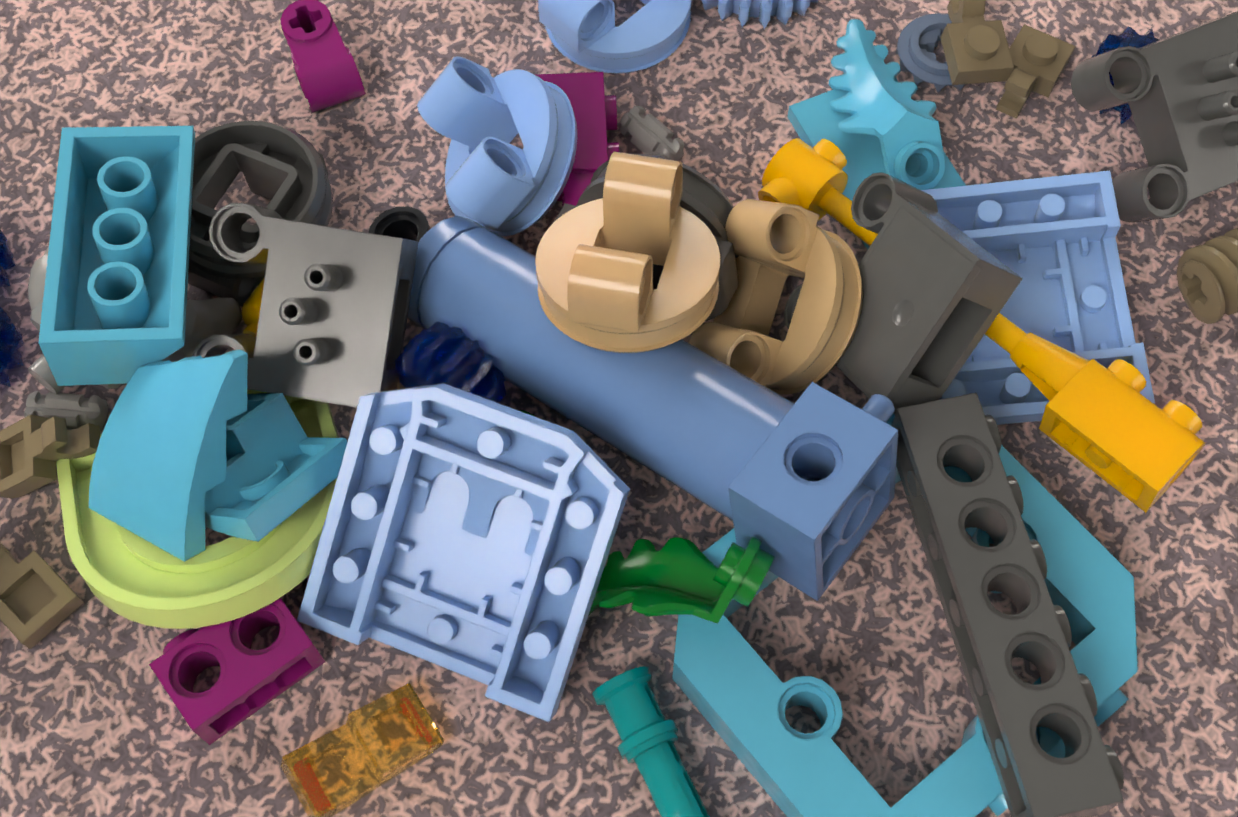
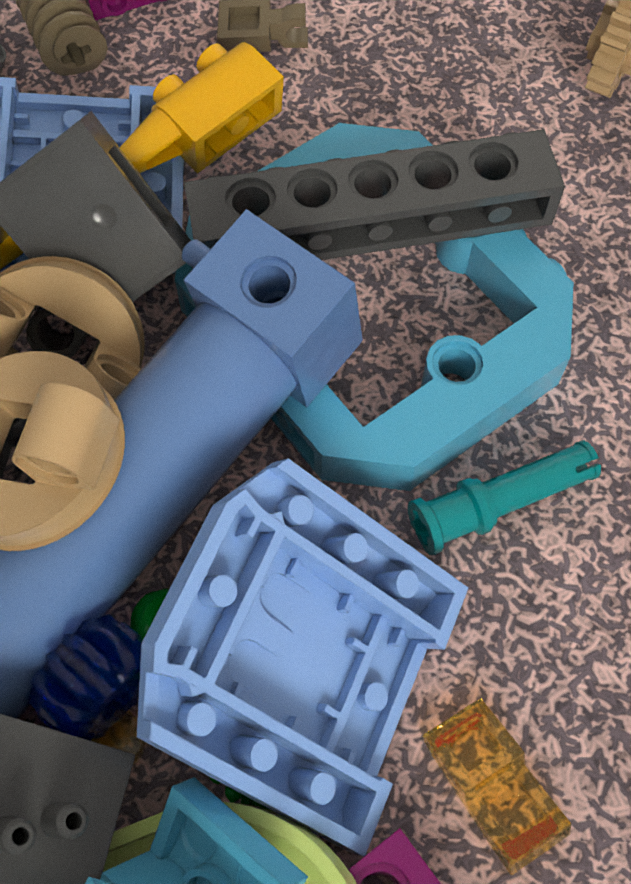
camera: 90 degrees left, 0 degrees up
green plant [588,536,775,624] -> none

